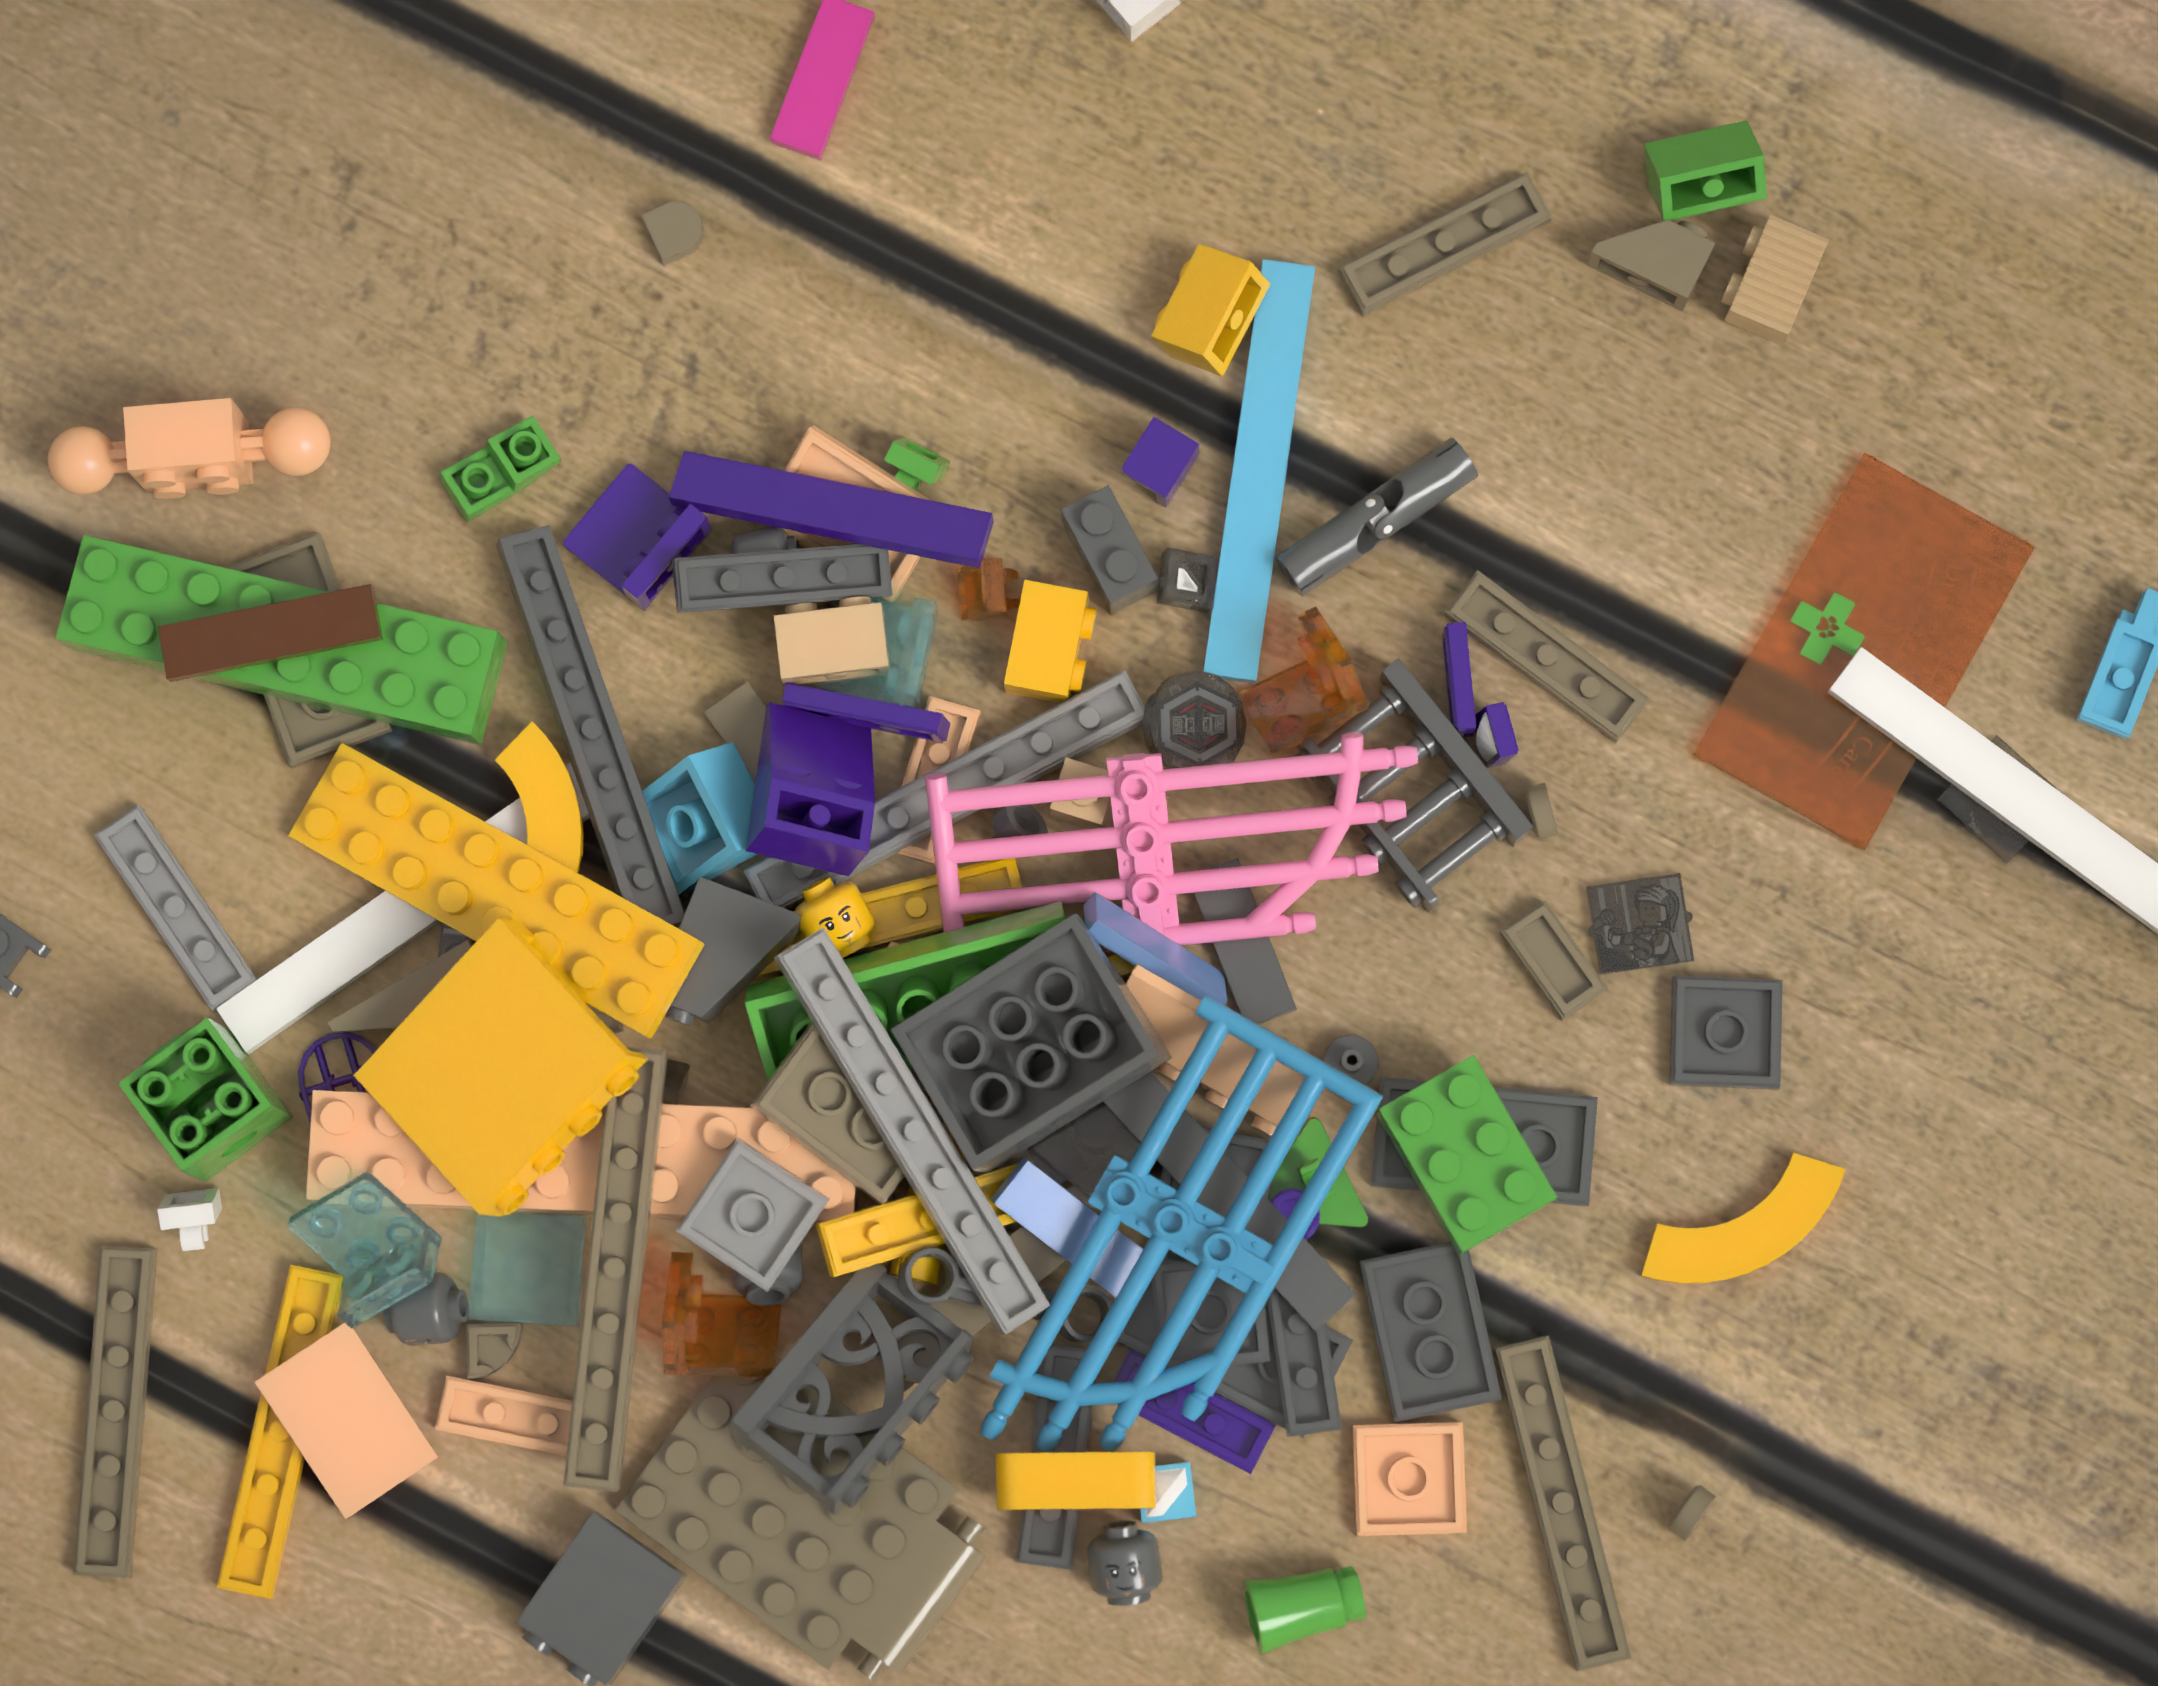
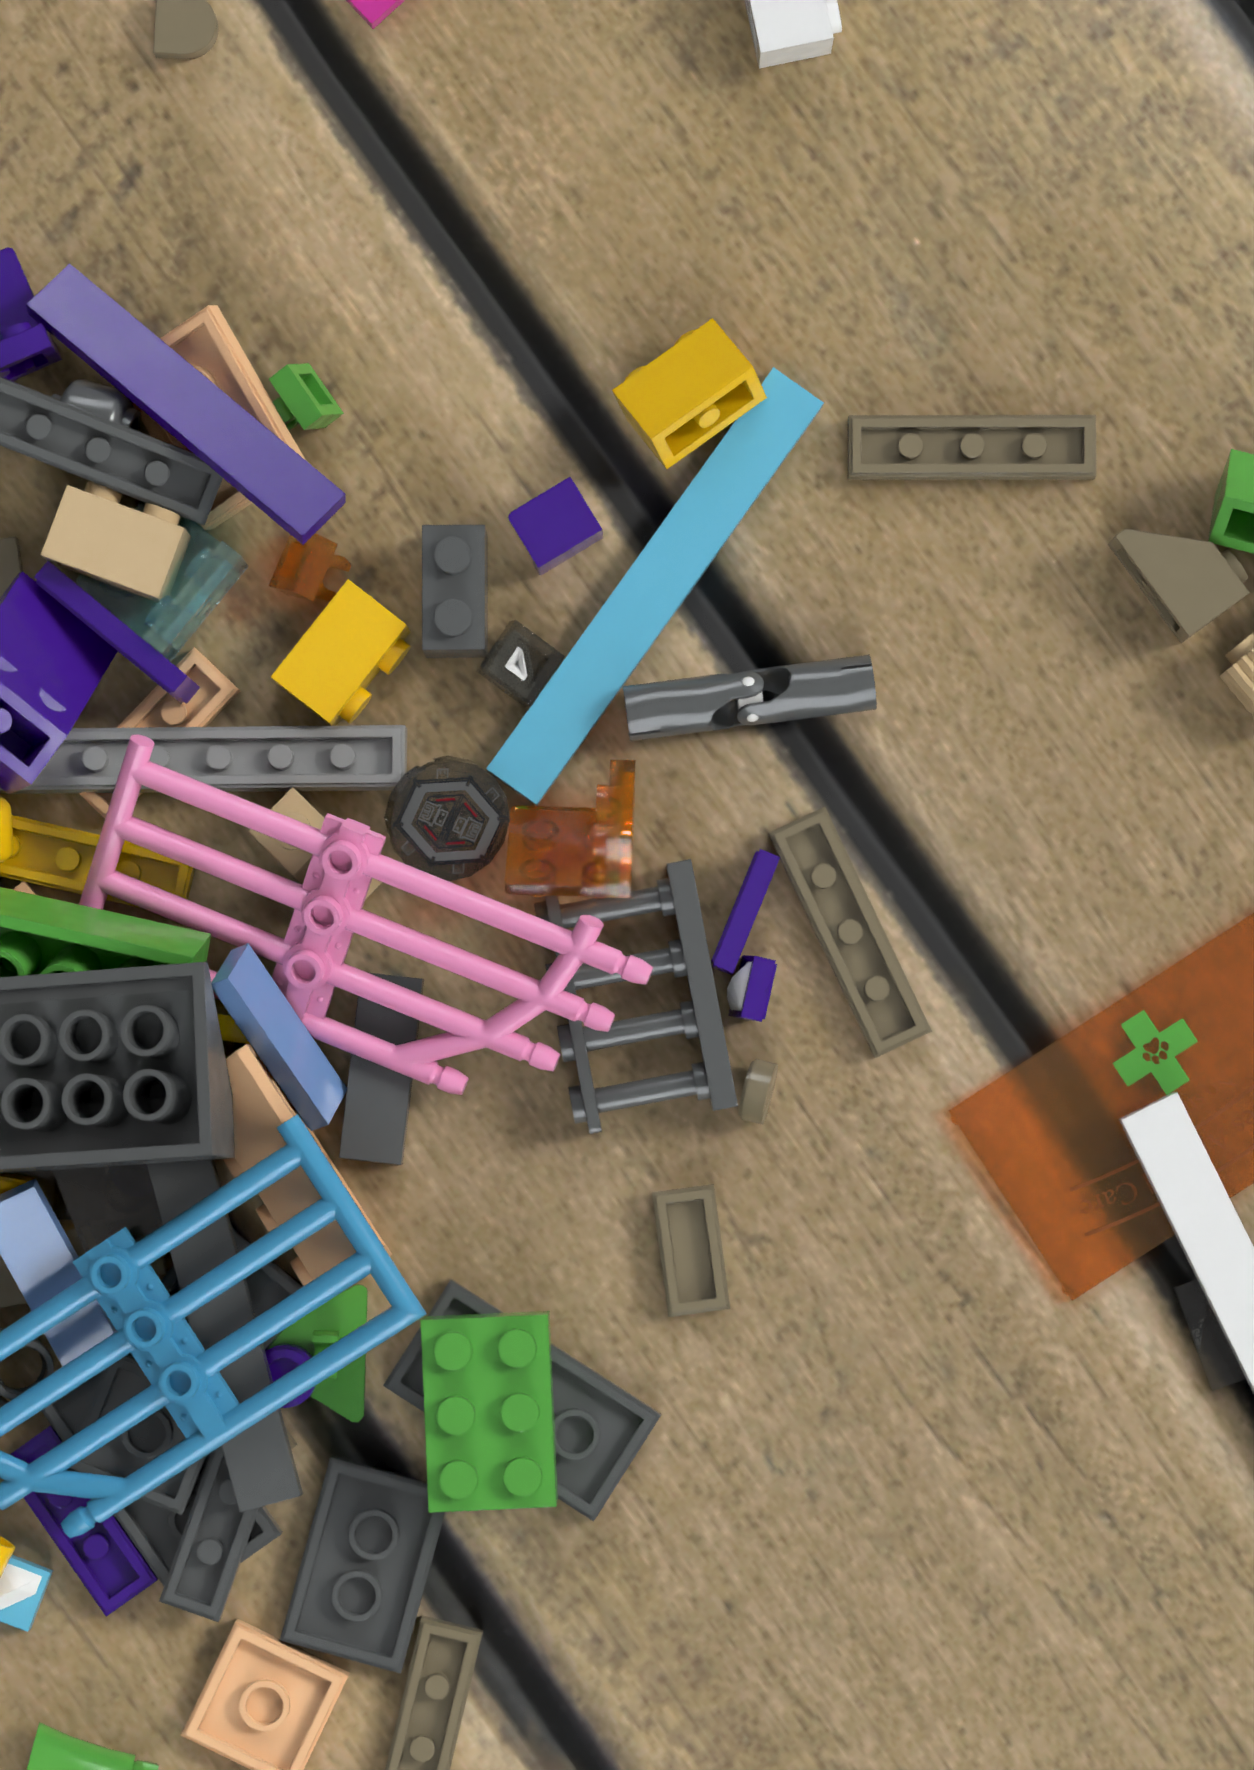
camera: 25 degrees right, 5 degrees up
dark grey tile [992,804,1048,838] -> none
dark grey tile [1324,1035,1378,1086] -> none
clear smoke piece [1586,873,1694,975] -> none
yellow tile [1640,1153,1846,1284] -> none
dark grey tile [1670,976,1783,1090] -> none

